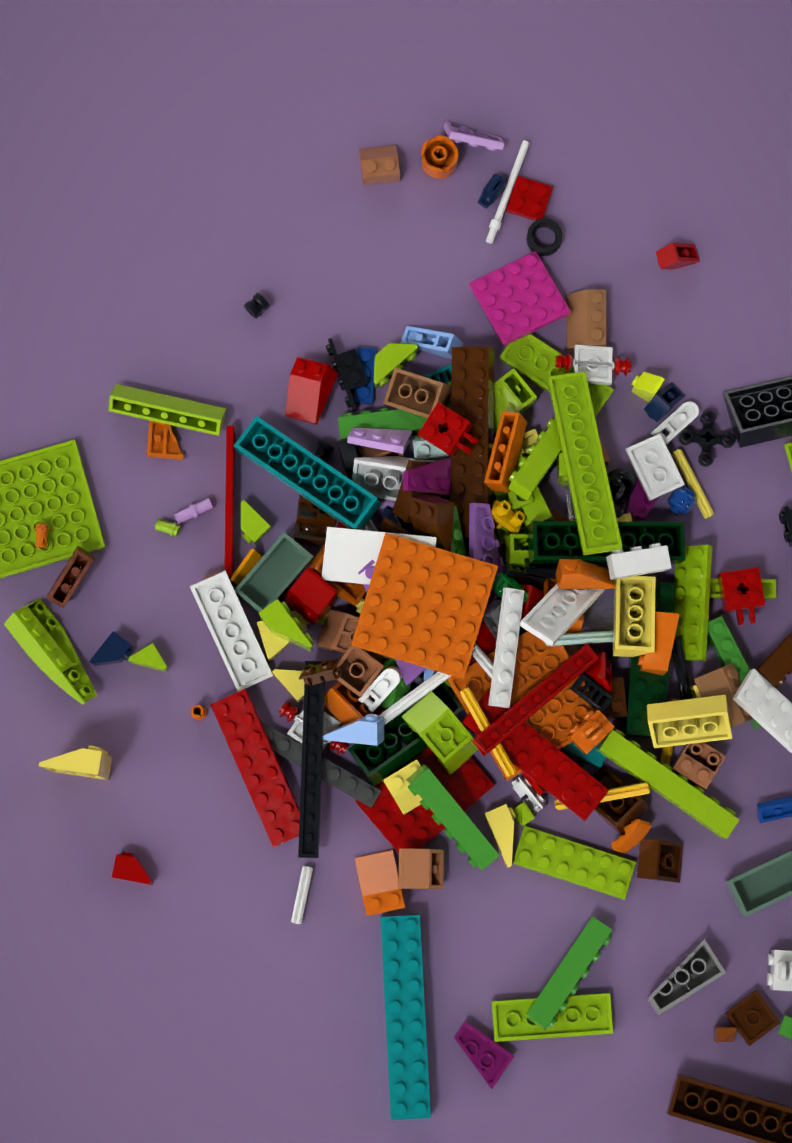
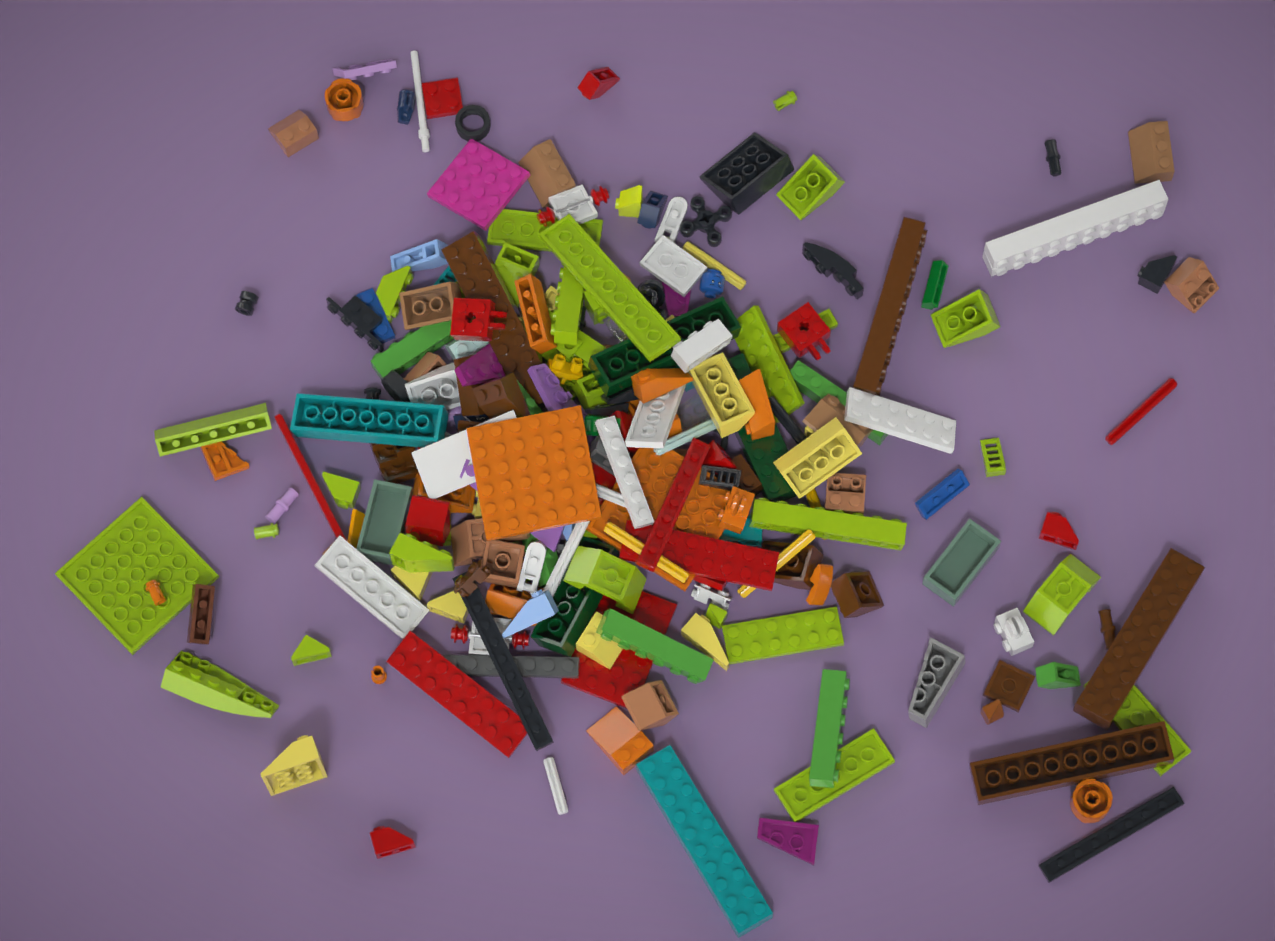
camera: 25 degrees left, 10 degrees down
dark blue slope [89,631,134,666] -> none
red slope [285,357,338,425] -> none
lavender wing [347,428,412,454] -> none

